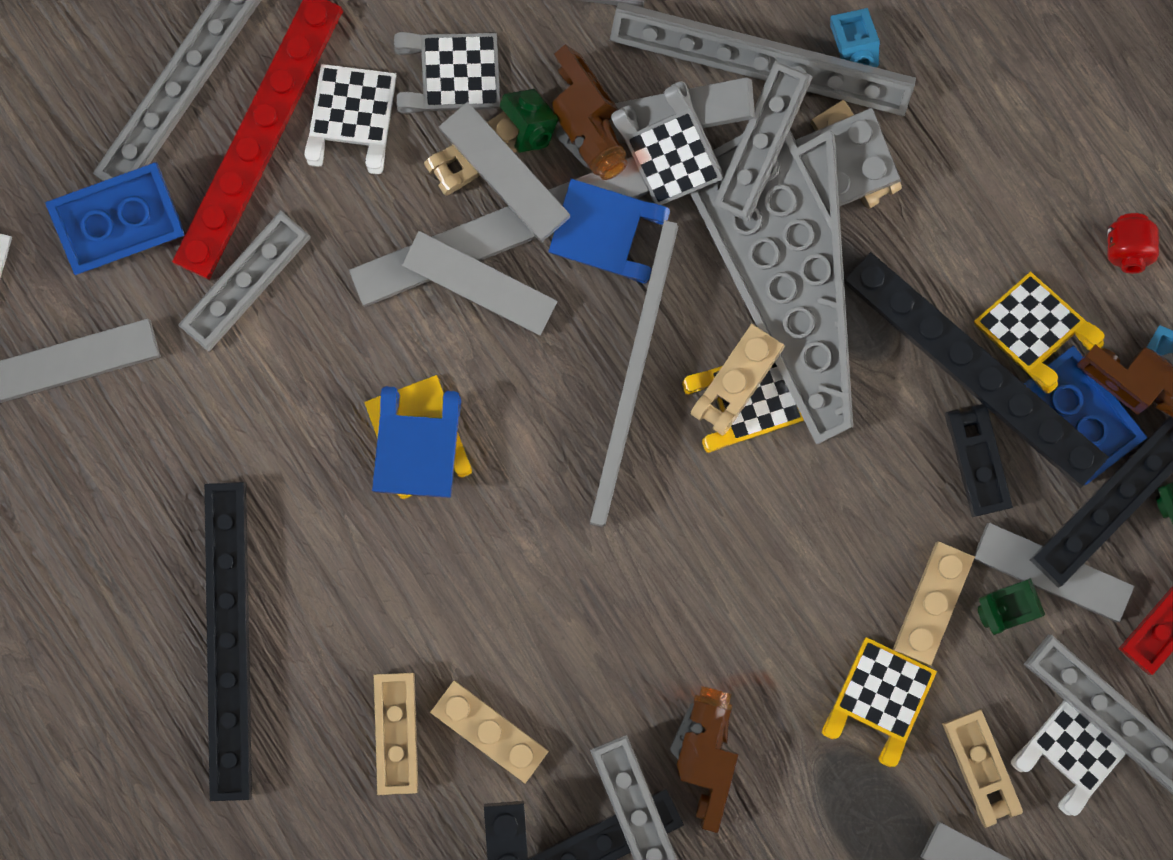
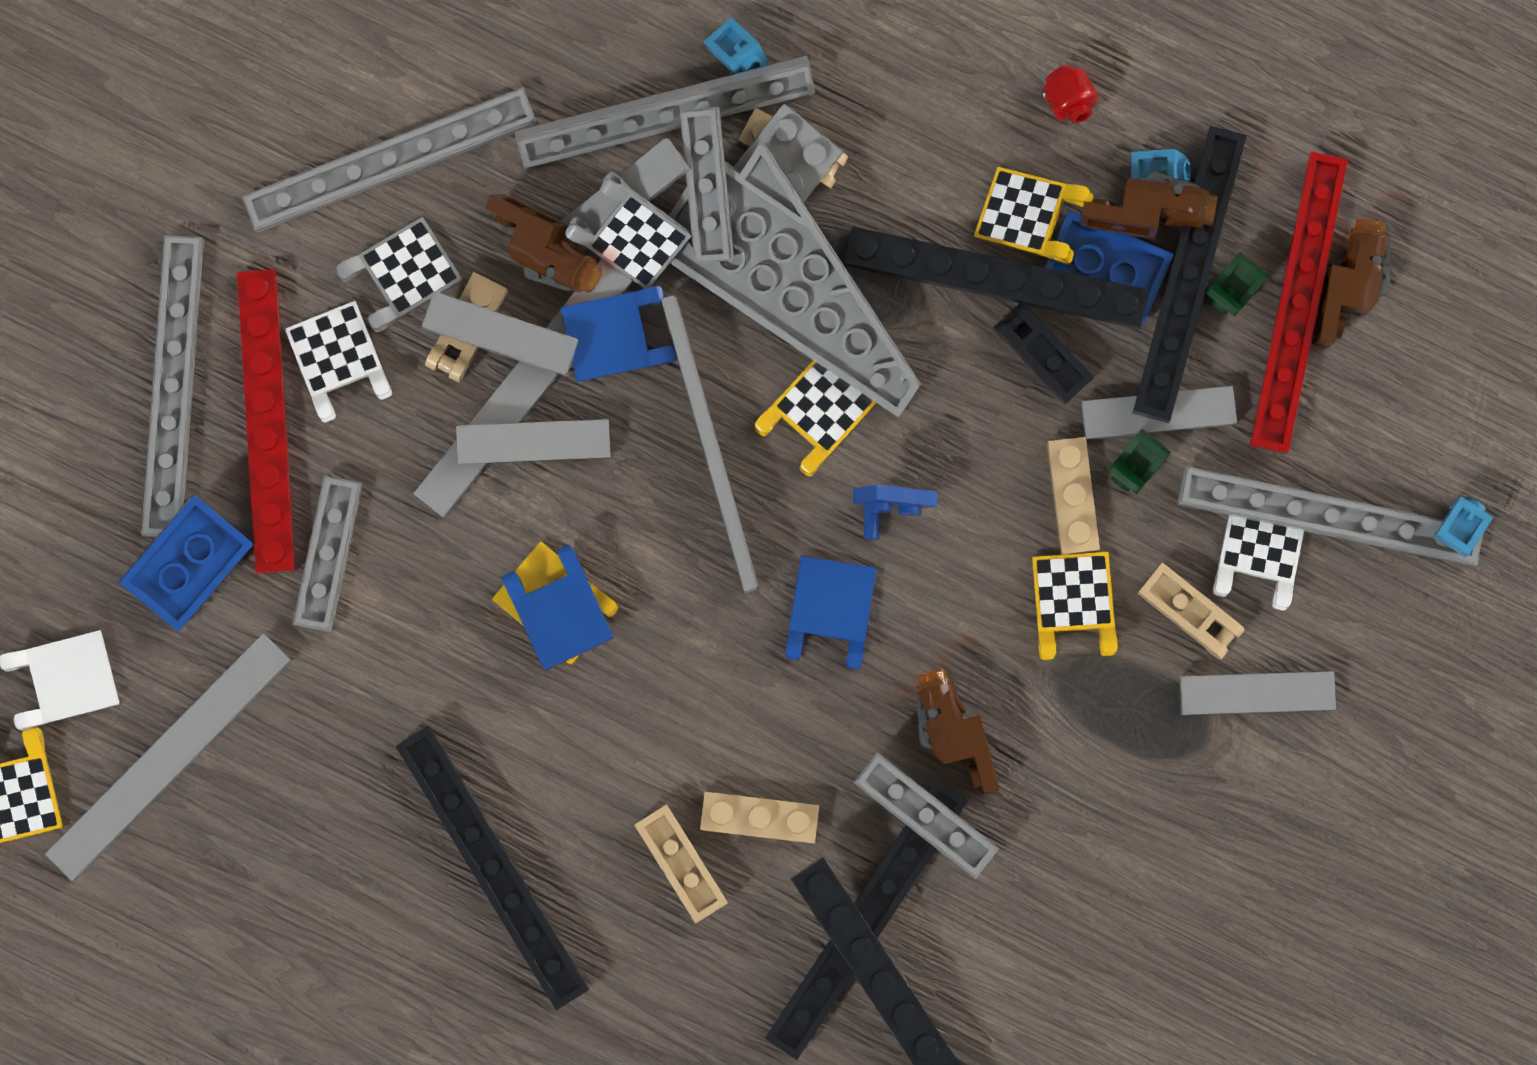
camera: 30 degrees left, 0 degrees up
dark green bracket [500,89,559,153] -> none
tan plate [690,324,785,436] -> none
none -> blue flag [785,556,876,670]
none -> blue plate [853,484,937,540]

